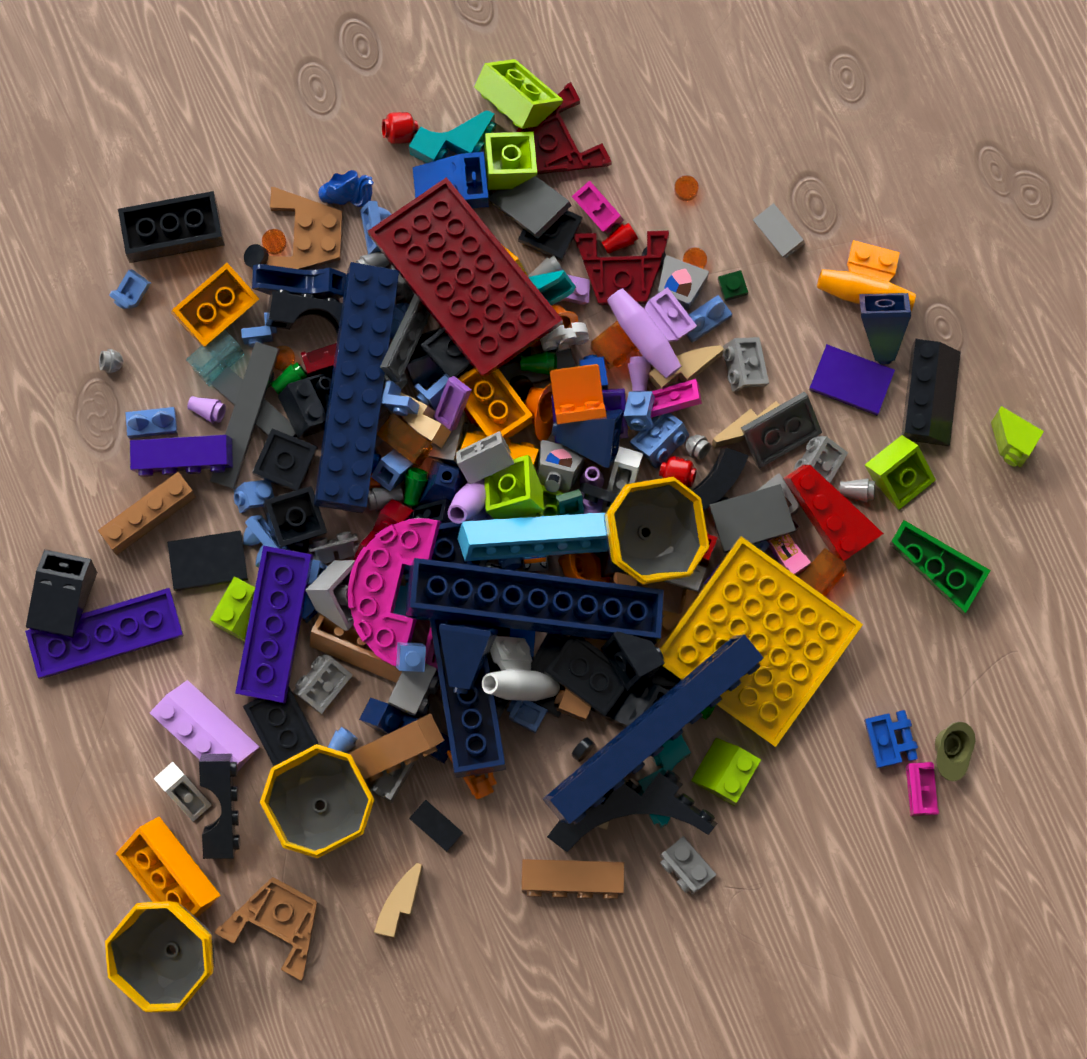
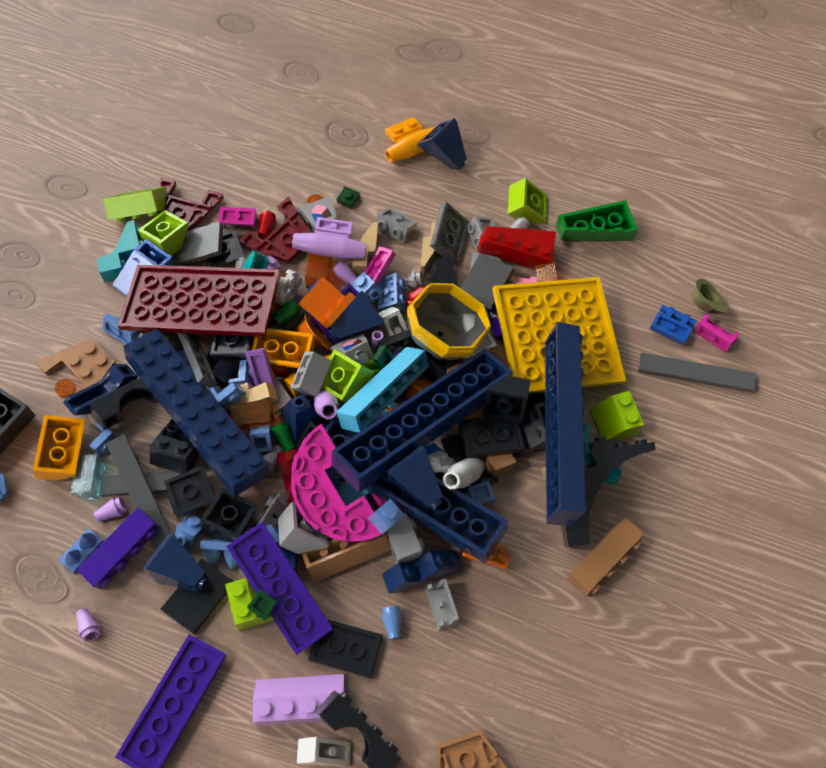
camera: 45 degrees left, 15 degrees down
black slope [26,549,98,638] -> none
medium nougat brick [98,472,196,556] -> none
light grey plate [99,349,123,373] -> none
black tile [244,244,269,268] -> none
dark grey rock [260,744,374,859] -> none
green cone [271,362,309,395] -> none
clear orange tile [274,345,295,371] -> none
light grey bracket [293,654,353,714] -> none
dark red hinge [301,343,337,377] -> none
blue hair [318,170,374,207] -> none
medium nougat brick [348,713,444,782] -> none
tan slope [374,863,423,939] -> none
red head [382,112,418,144] -> none
black tile [409,800,464,852] -> none
black tile [572,737,595,762] -> none
light grey bracket [660,836,716,895] -> none
clear orange tile [674,175,699,201] -> none
medium blue tile [687,295,732,343] -> none
light grey hinge [753,203,805,258] -> none
dark purple tile [809,344,895,416] -> none
black slope [901,339,961,446] -> none
lime slope [991,406,1044,467] -> none
none -> lavender cone [76,608,101,642]
none -> dark blue slope [143,532,209,592]
none -> dark green plate [247,589,278,620]
none -> dark grey tile [638,353,756,393]

